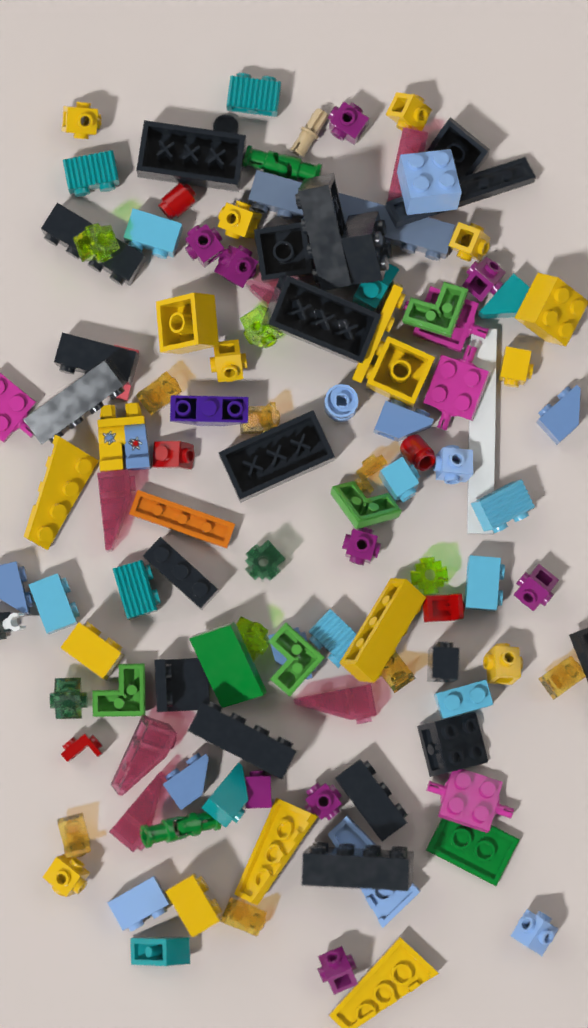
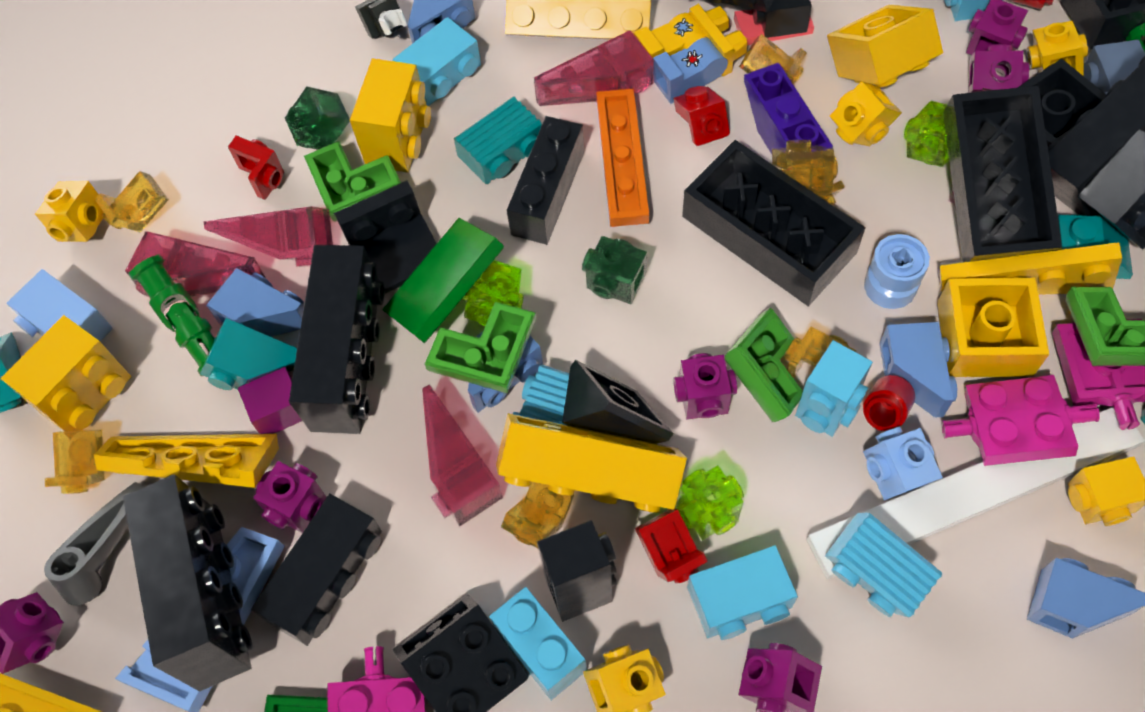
camera: 75 degrees right, 20 degrees down
none -> dark grey piece [44,482,145,606]
none -> black slope [562,359,674,444]
none -> clear yellow bracket [772,140,838,191]

